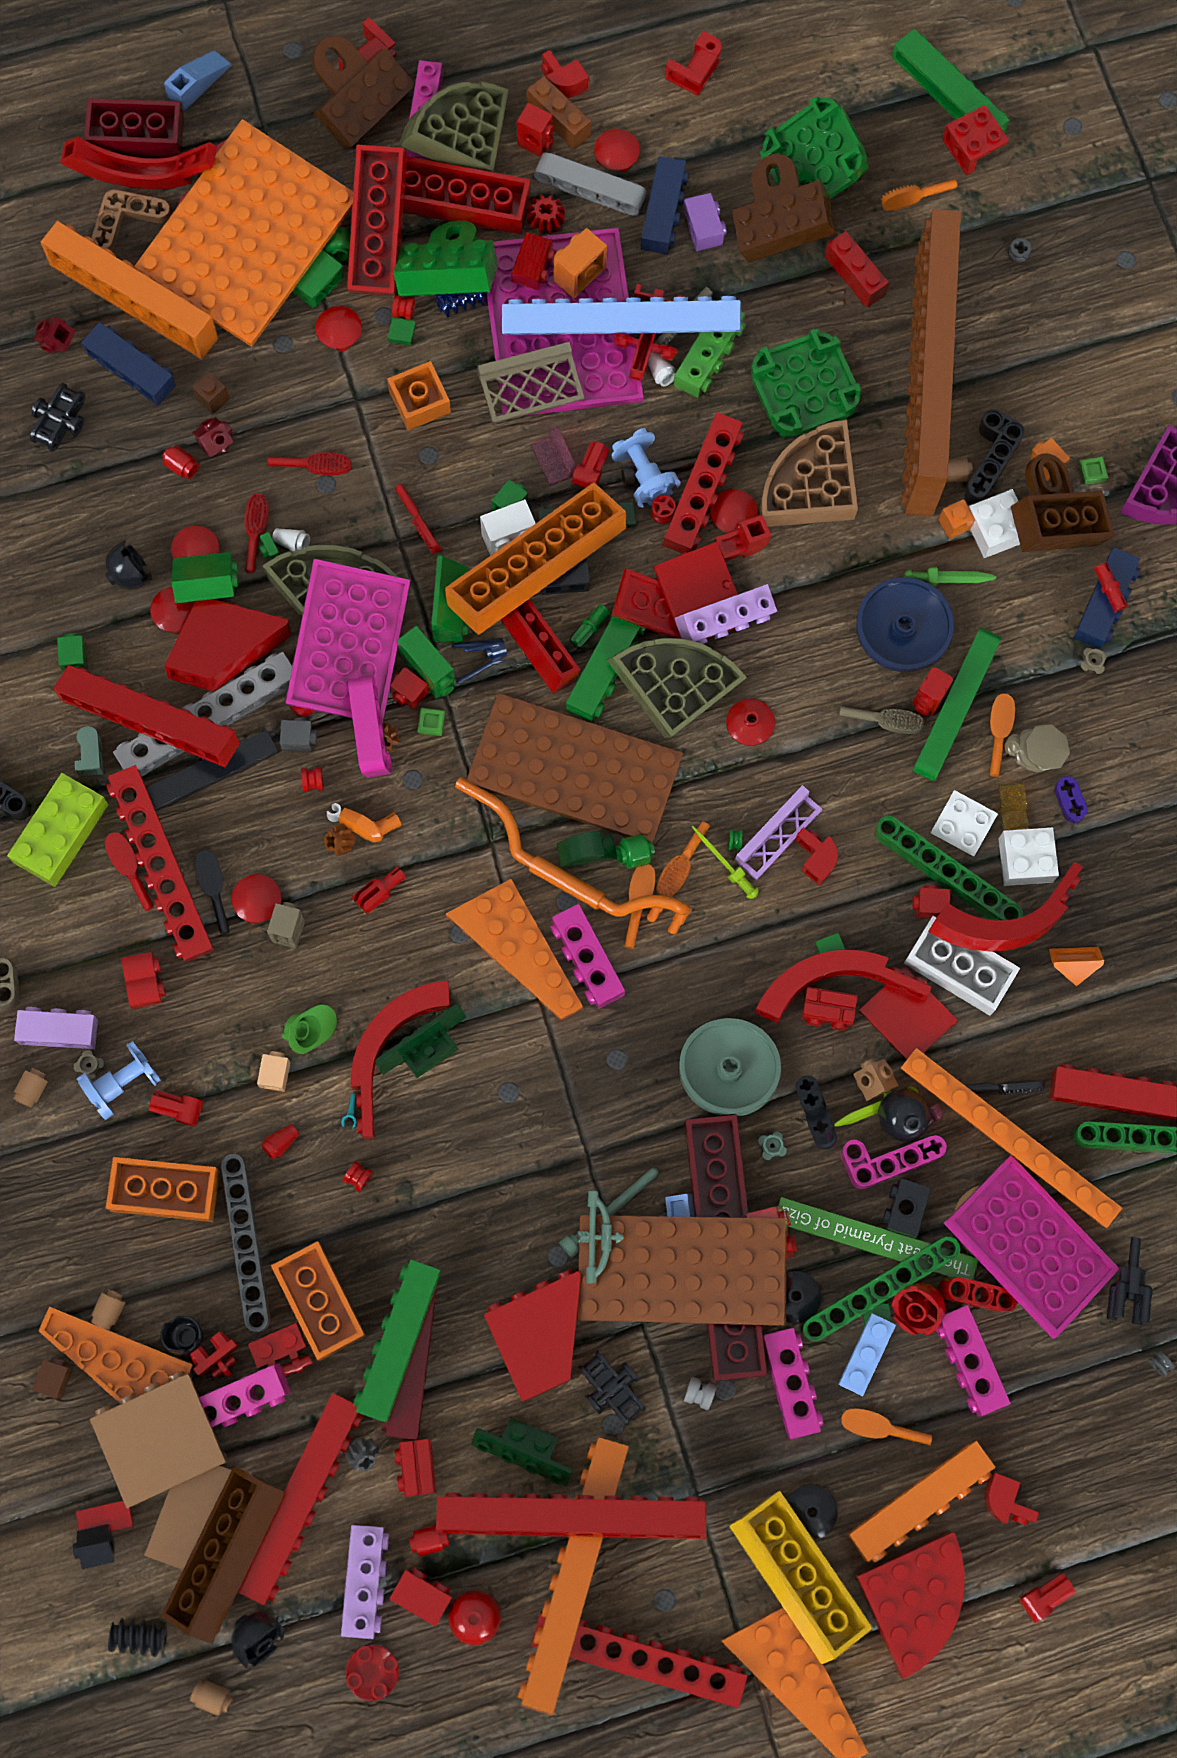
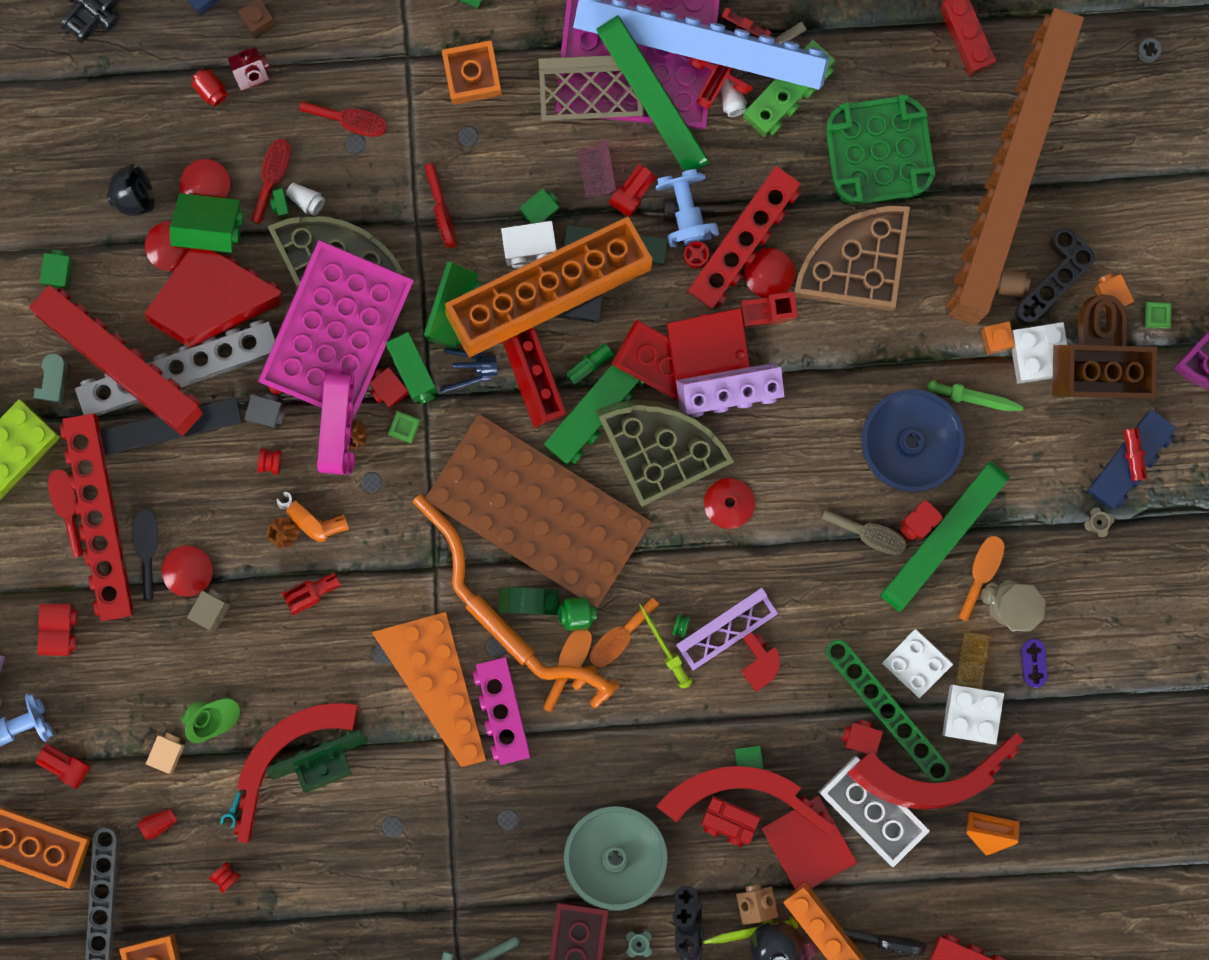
camera: 20 degrees right, 10 degrees up
none -> green beam [596,15,710,172]

